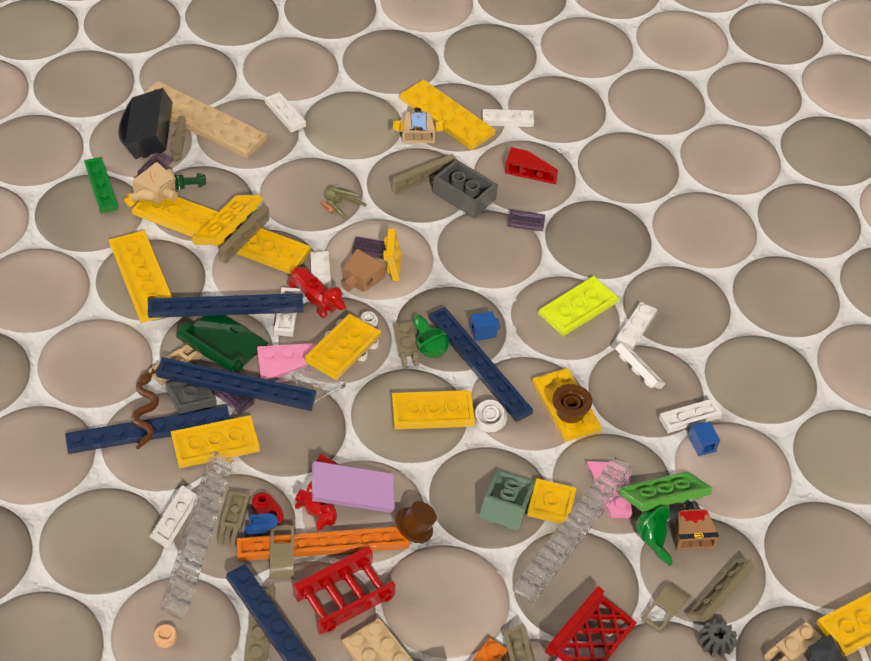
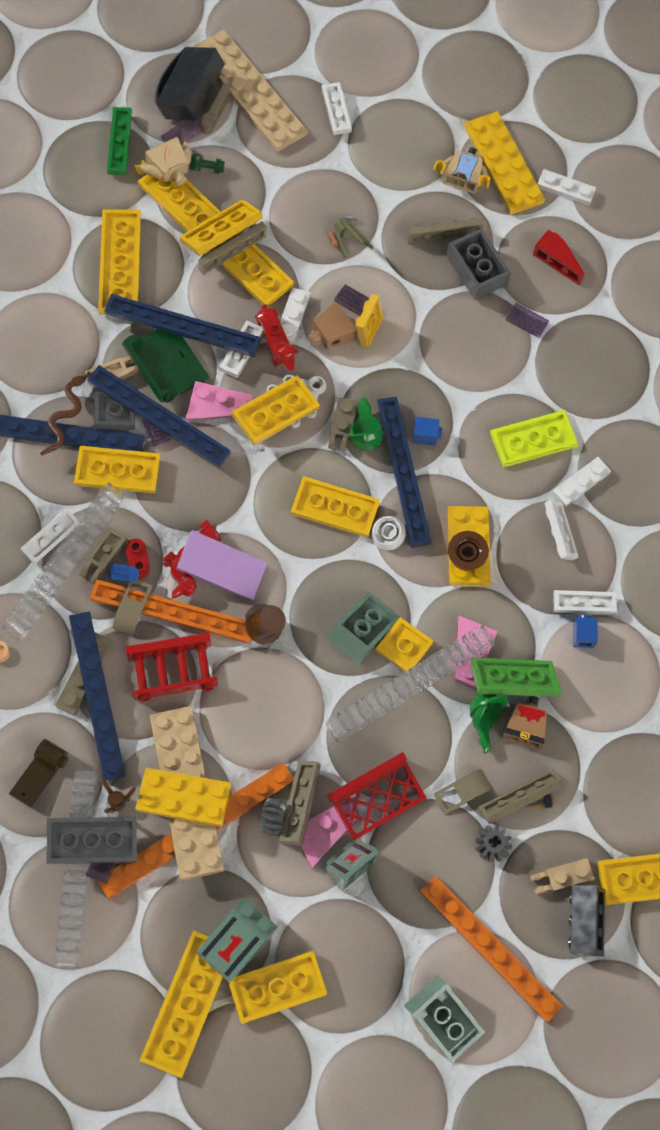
camera: 20 degrees right, 20 degrees up
none -> black piece [530,794,556,809]

